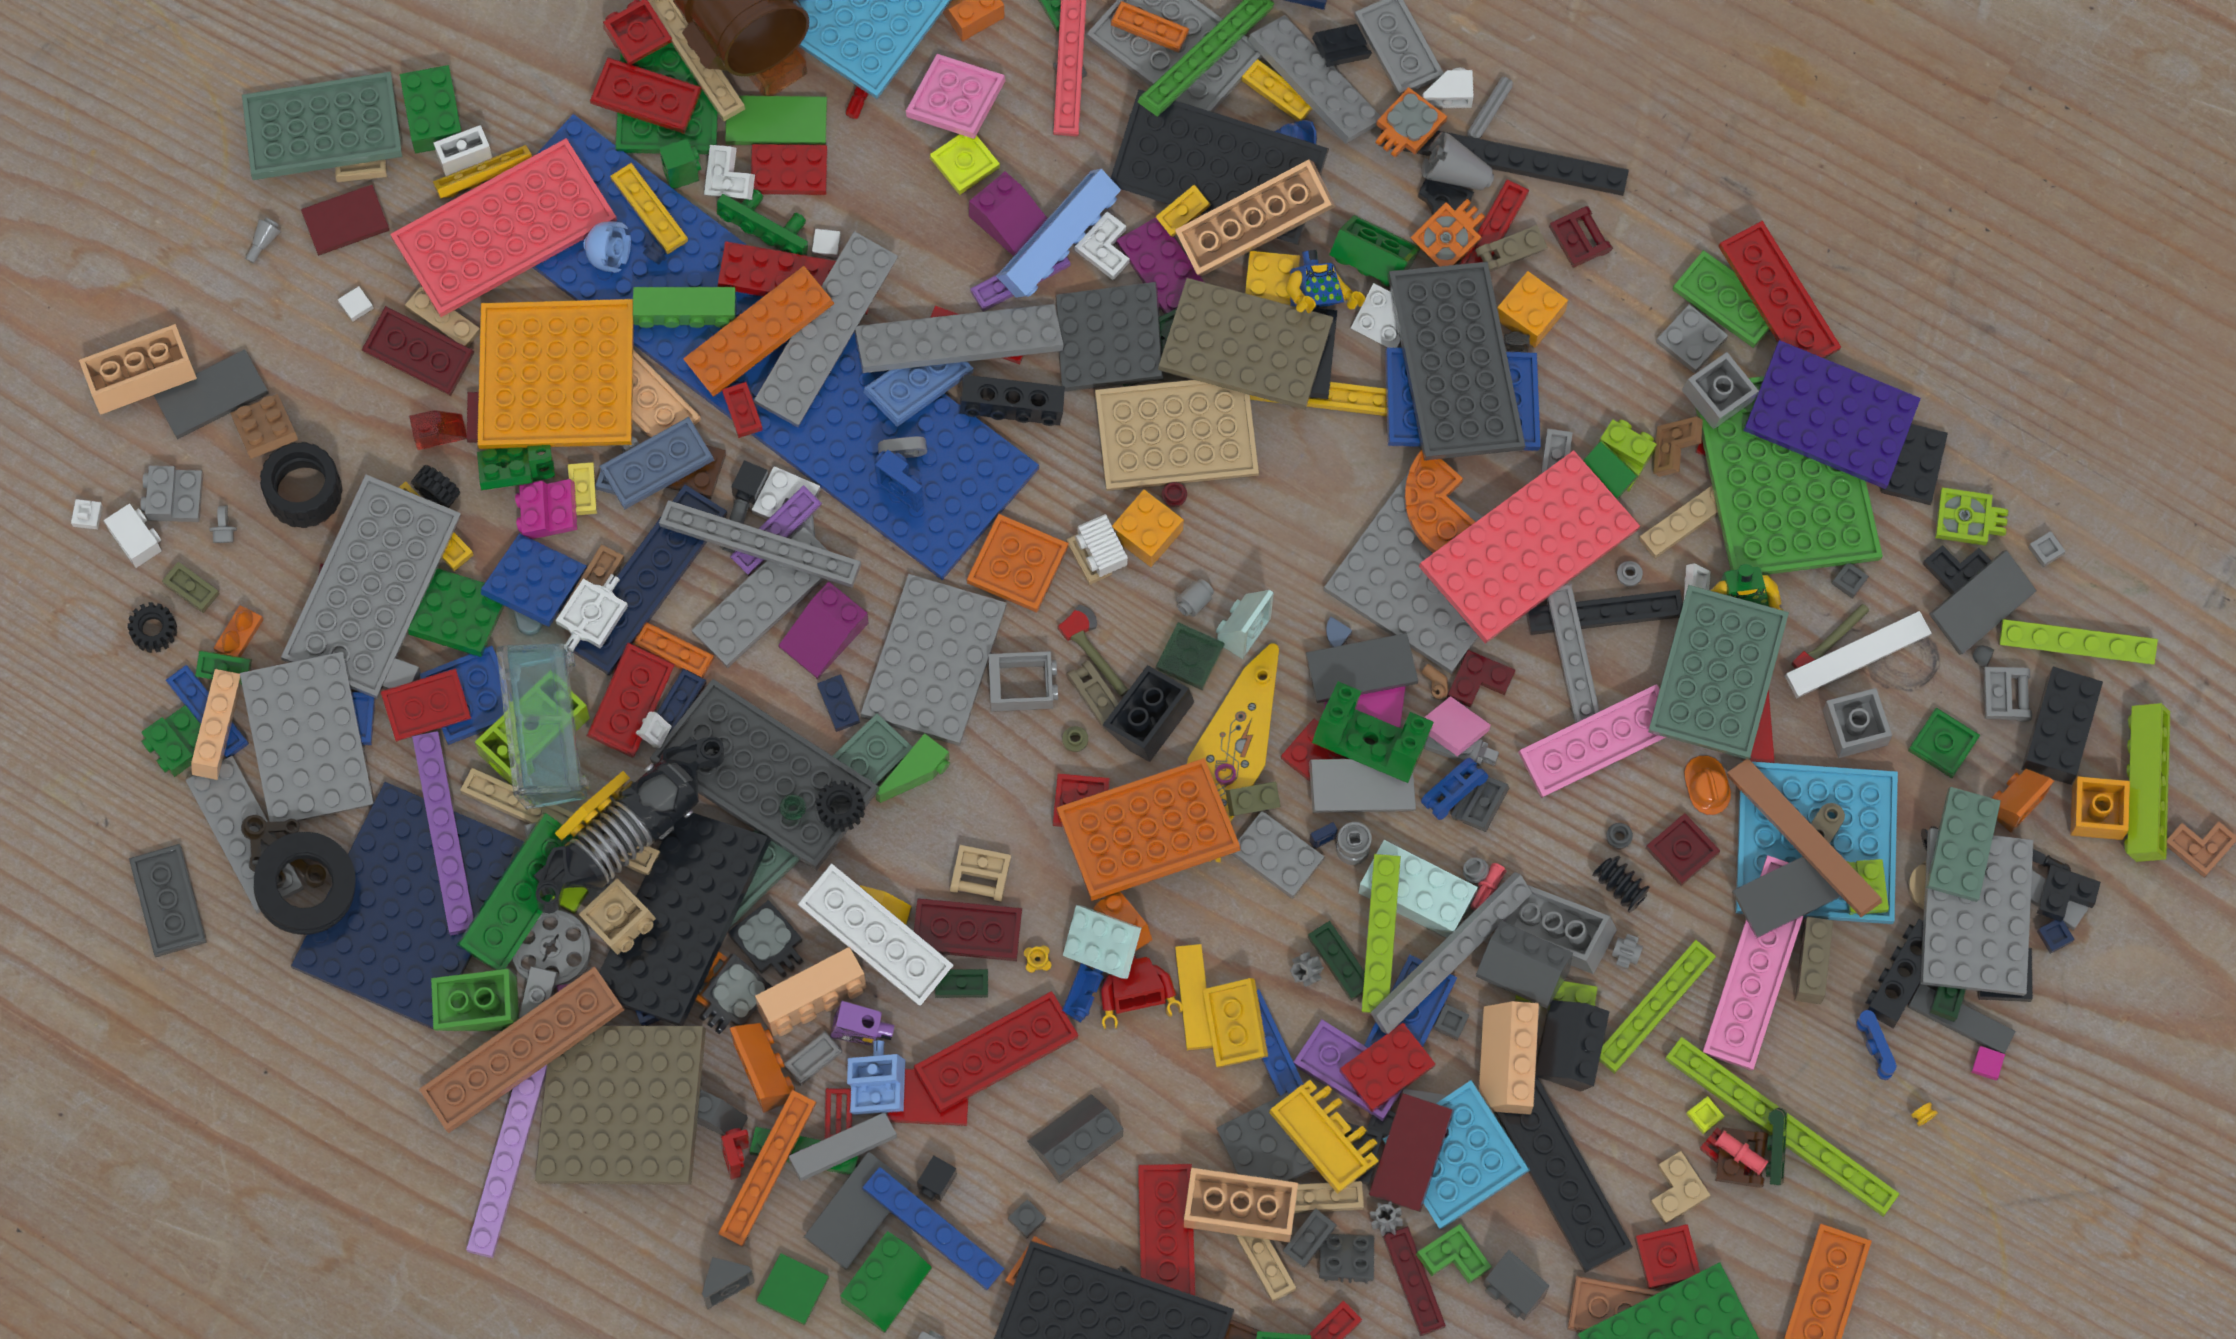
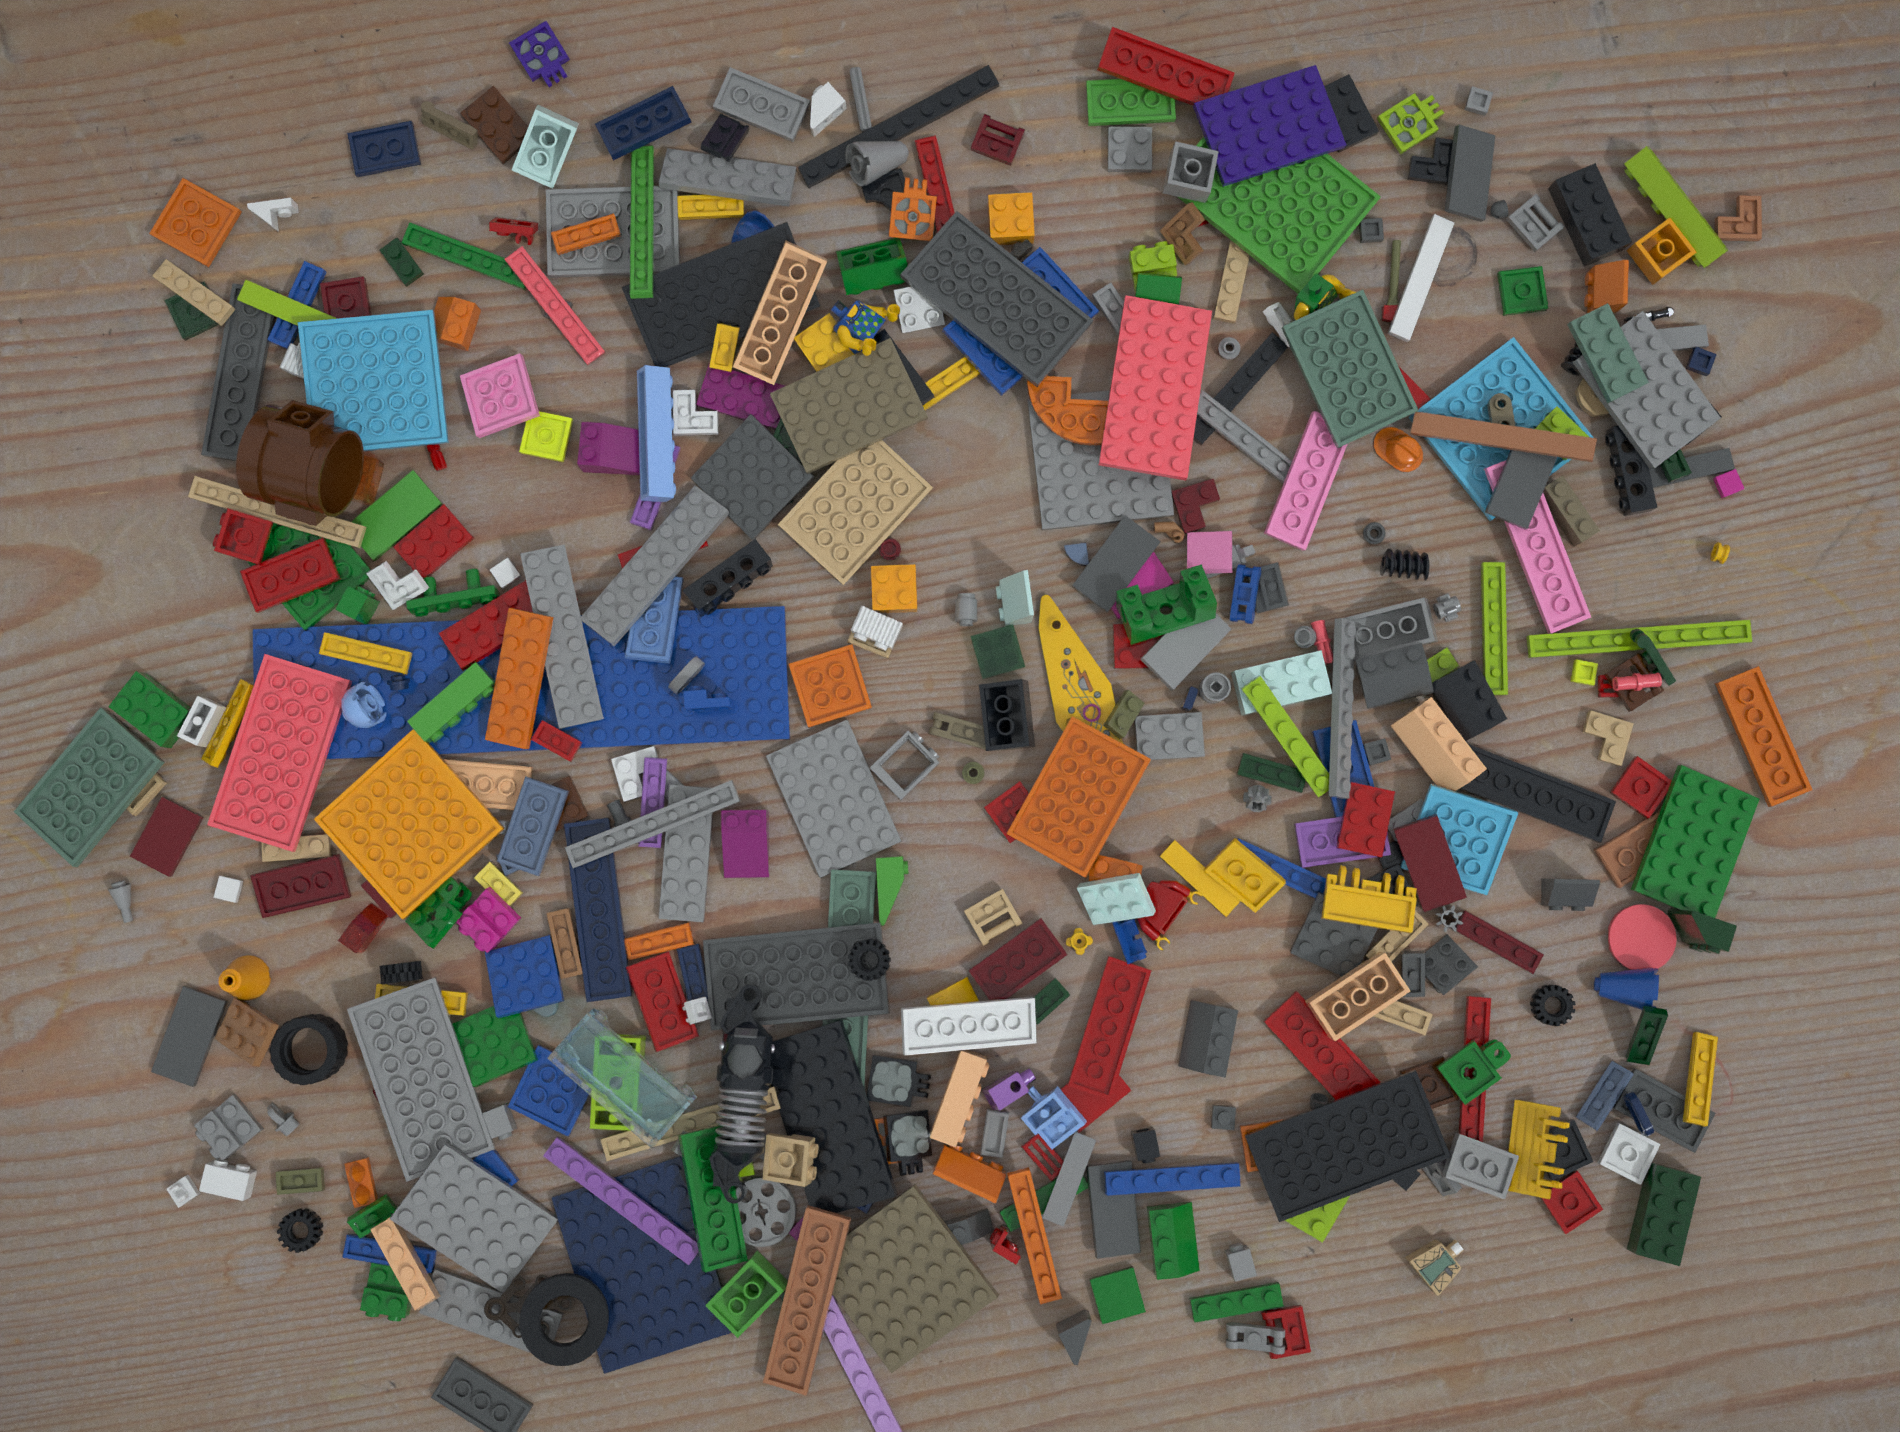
camera: 40 degrees left, 15 degrees up
light nougat brick [79,324,197,415] -> none
red tile [381,669,471,742] -> none
light grey plate [519,966,558,1018] -> none
yellow plate [555,771,630,841] -> none
white plate [556,574,628,652] -> none
black brick [731,460,768,504] -> none
clear green plate [780,794,806,820] -> none
dark blue plate [817,674,860,732] -> none
piece [1058,605,1128,697] -> none
piece [1375,87,1447,158] -> none
bright green plate [1416,1224,1492,1284] -> none
dark tan plate [1475,225,1548,272] -> none
dark red plate [1646,813,1720,886] -> none
light grey brick [1823,688,1892,758] -> none
blue plate [1856,1010,1897,1080] -> none
lime plate [1999,619,2158,665] -> none
black plate [2037,865,2101,922] -> none
none -> light orange cone [218,955,271,1001]

